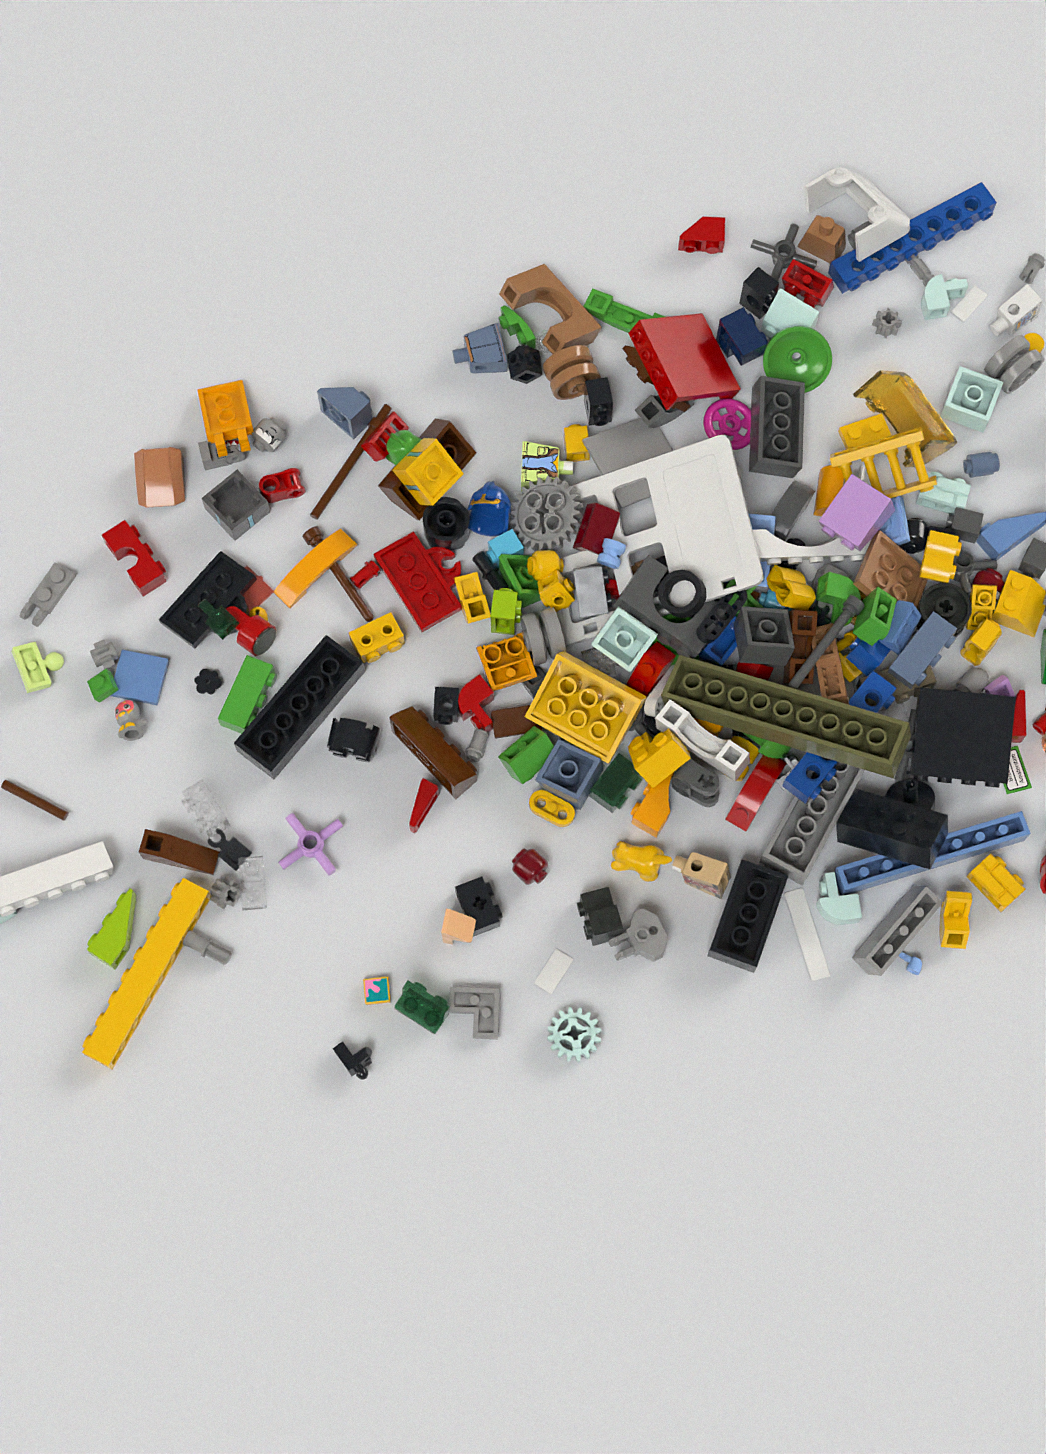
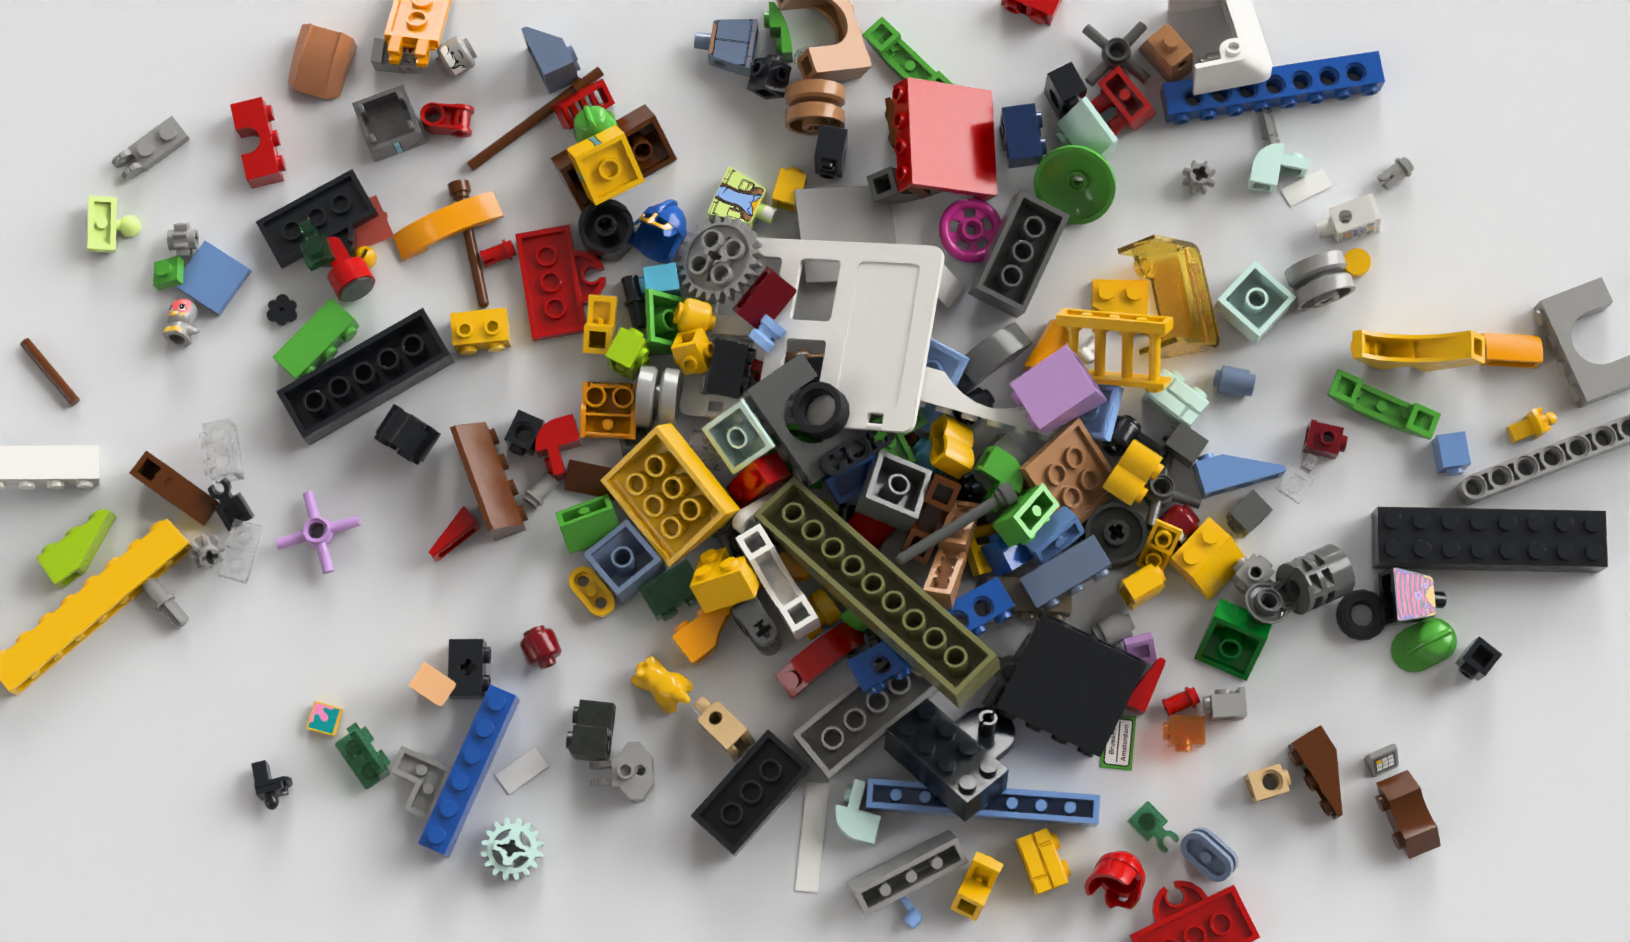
camera: 25 degrees right, 5 degrees up
none -> blue brick [418,684,520,857]

